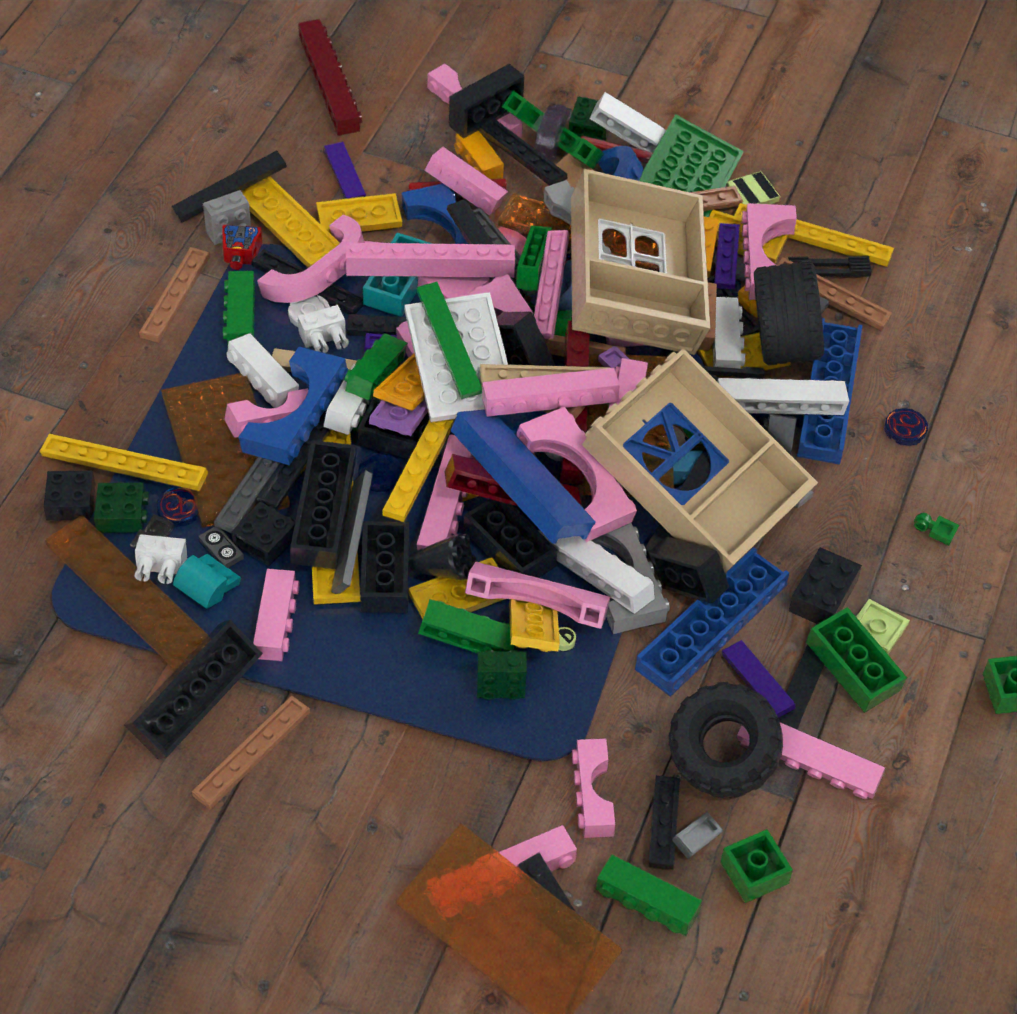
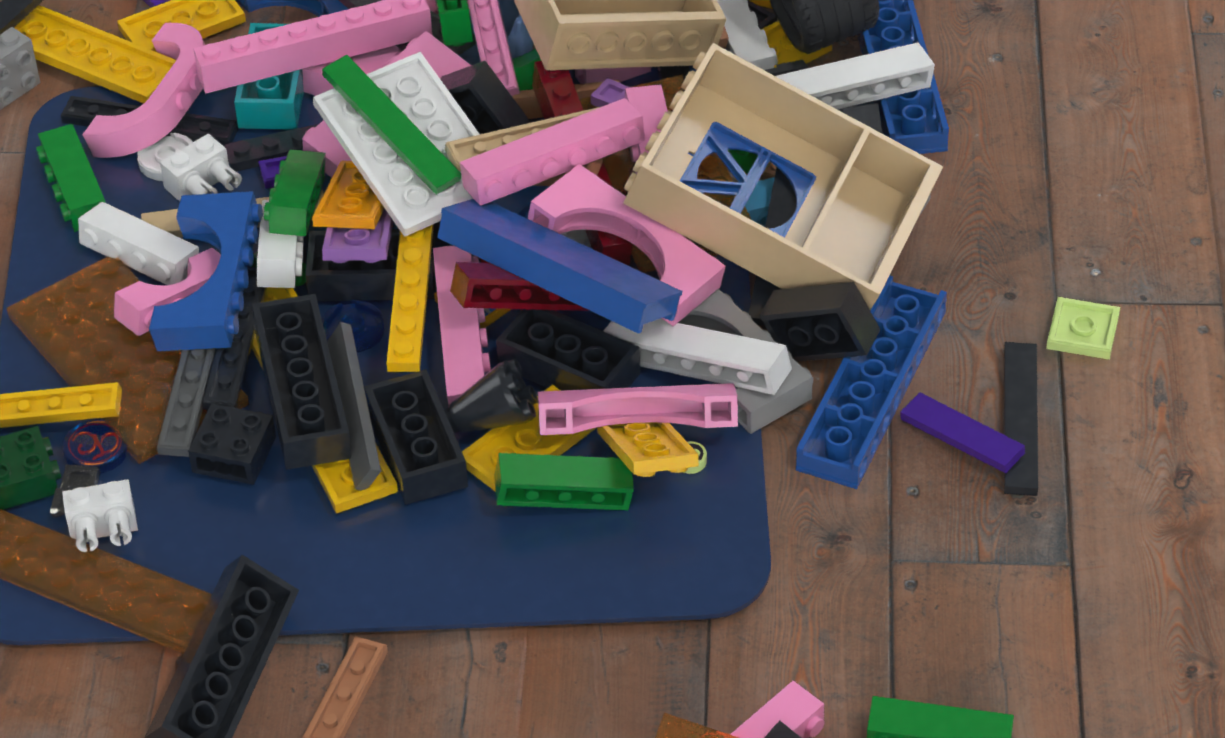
camera: 15 degrees left, 5 degrees down
teal brick [173,554,241,609] -> none
tile [198,526,244,568] -> none
torso [222,225,263,270] -> none
bright pink brick [253,569,299,661] -> none
dark green brick [477,650,527,700] -> none
bright pink arch [572,739,615,838] -> none
black plate [648,775,680,870] -> none
black tyre [669,682,783,798] -> none
tile [672,812,723,859] -> none
green brick [720,829,793,903] -> none
bright pink brick [737,723,885,799] -> none
black brick [789,547,862,623] -> none
green brick [806,607,907,713] -> none
clear blue tile [884,408,928,446] -> none
green plate [914,513,959,546] -> none

